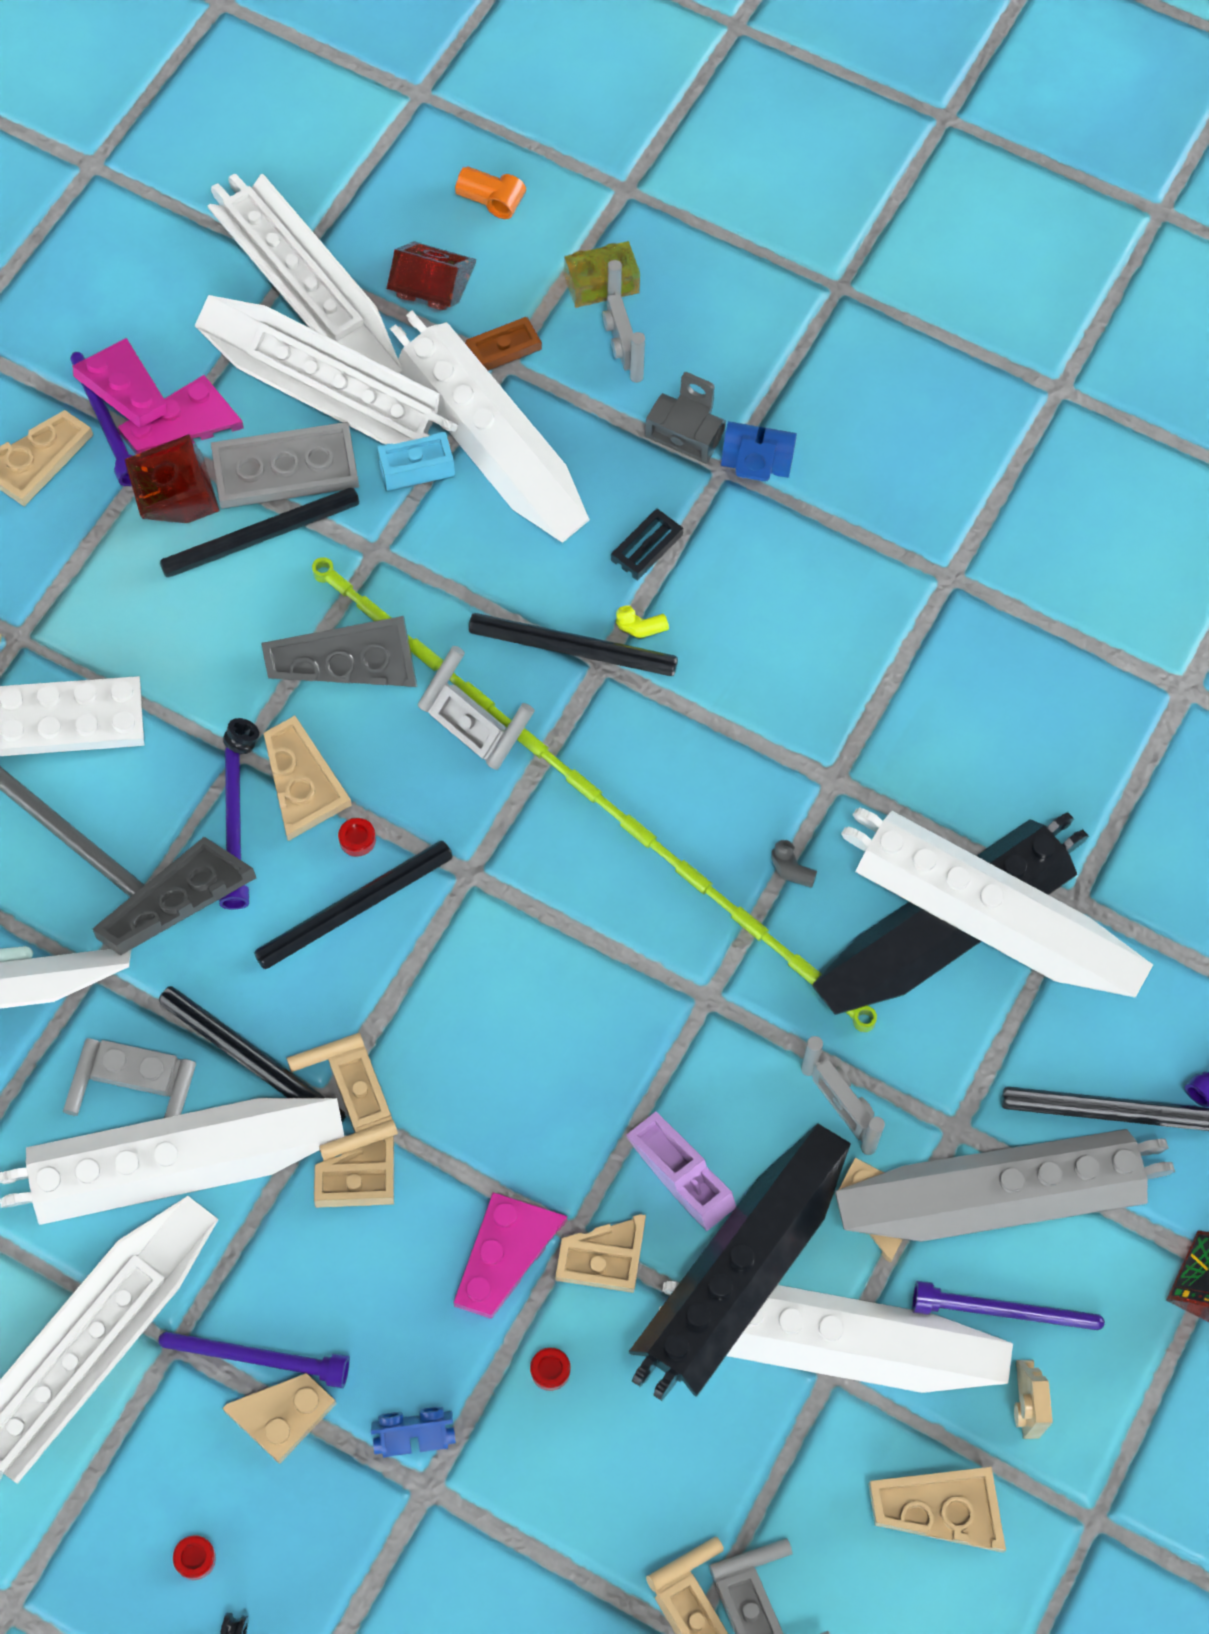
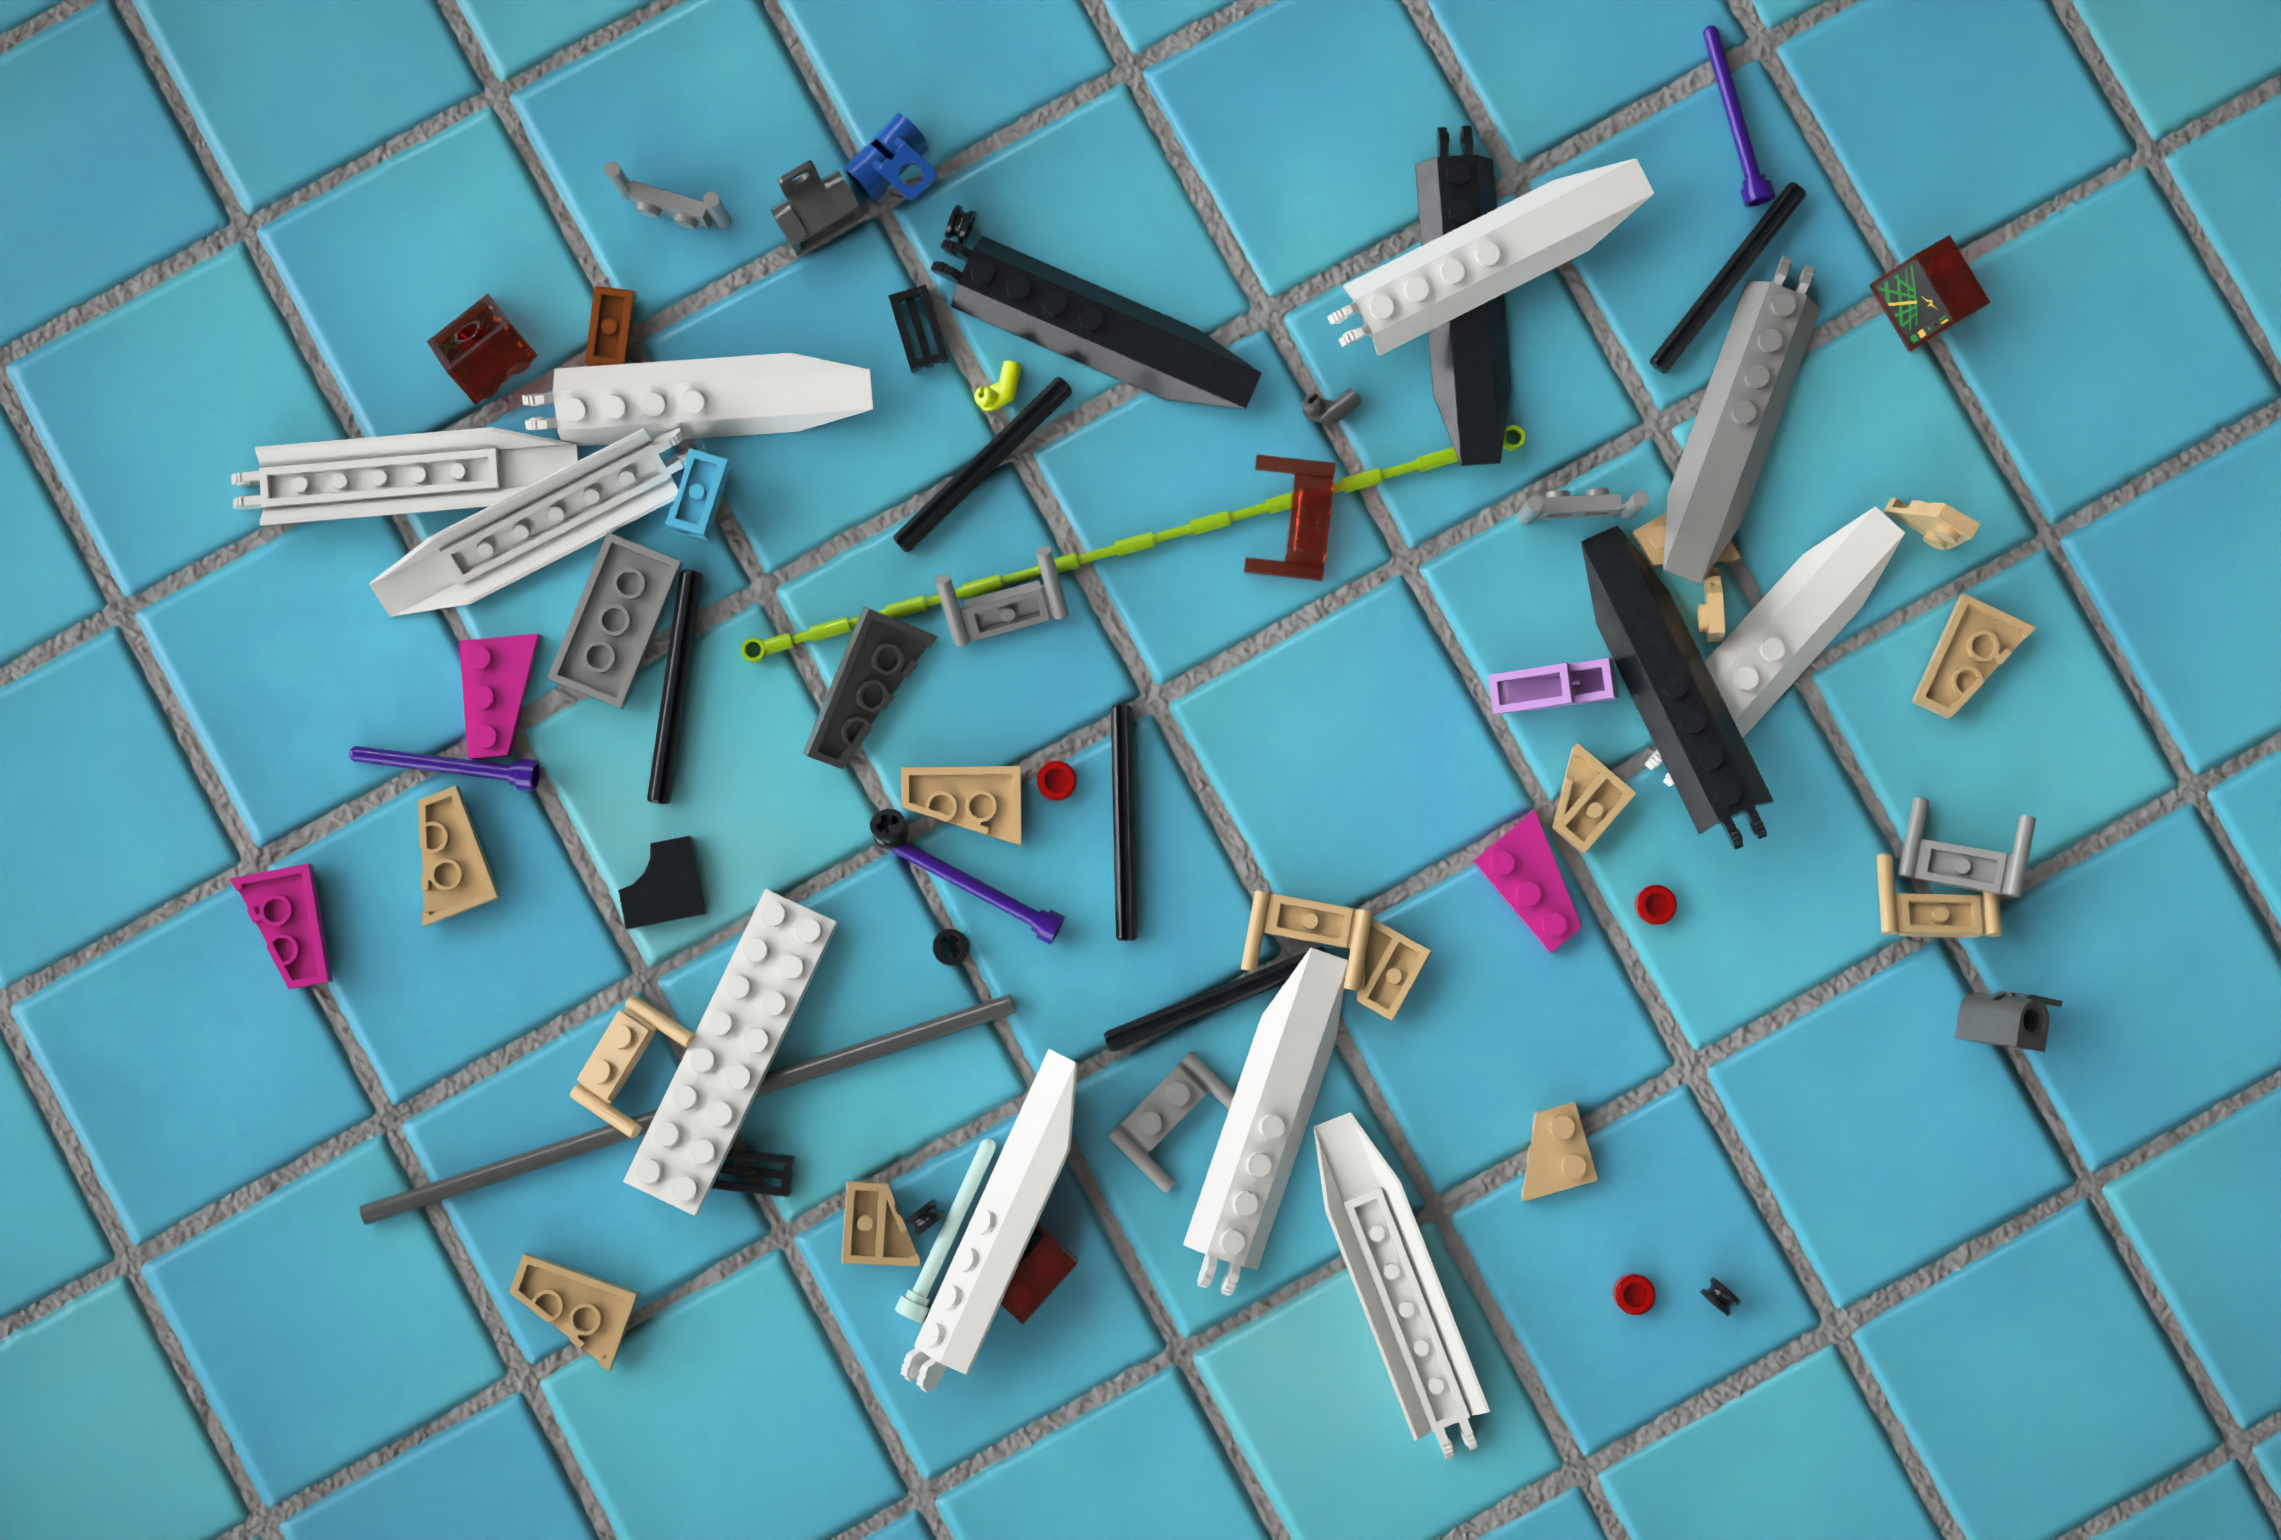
camera: 55 degrees left, 20 degrees up
dark pink wing [73,338,167,428] -> none
dark grey wing [92,837,256,955] -> none
clear red slope [124,434,220,523] -> none
dark purple piece [158,1332,350,1389] -> none
blue hinge [371,1407,456,1458] -> none
orange piece [455,166,527,219] -> none
clear yellow brick [564,241,640,308] -> none
dark purple piece [912,1281,1105,1330] -> none
none -> black tile [618,836,706,930]
none -> black hinge [930,236,1262,410]
none -> black bush [933,929,968,966]
none -> black bush [945,205,976,245]
none -> clear red plate [1243,454,1335,581]
none -> tan wing [1697,565,1725,642]

